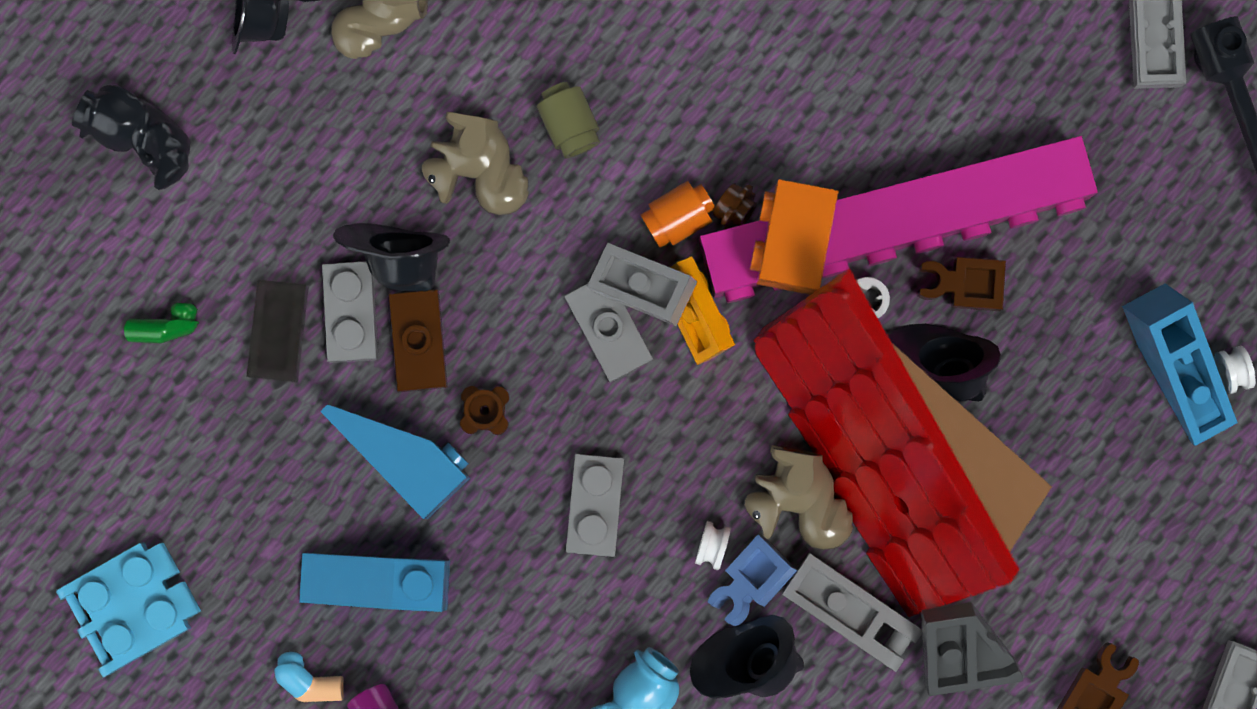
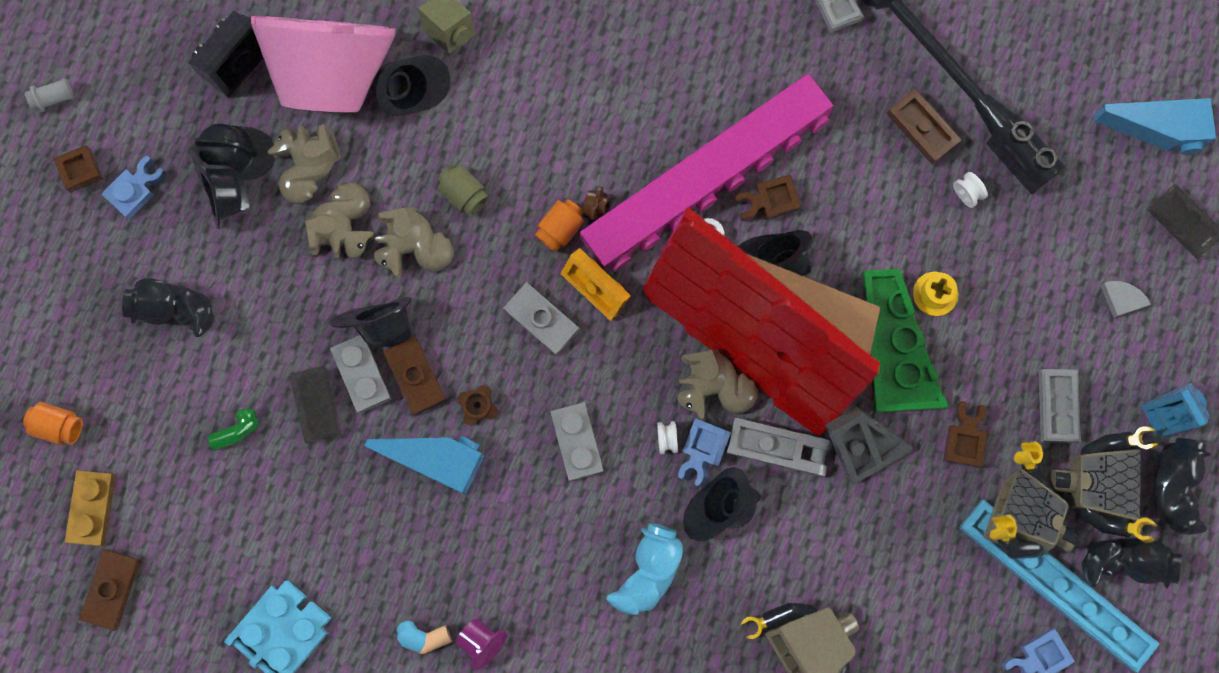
camera: 20 degrees left, 5 degrees down
dark azure slope [299,553,450,612] -> none
light grey plate [587,243,697,326] -> none
orange brick [750,179,838,295] -> none
dark azure slope [1122,284,1238,446] -> none
none -> dark tan animal [305,182,375,259]
none -> green wing [862,269,949,413]
none -> reddish brown plate [887,88,962,165]
none -> yellow piece [912,271,959,317]

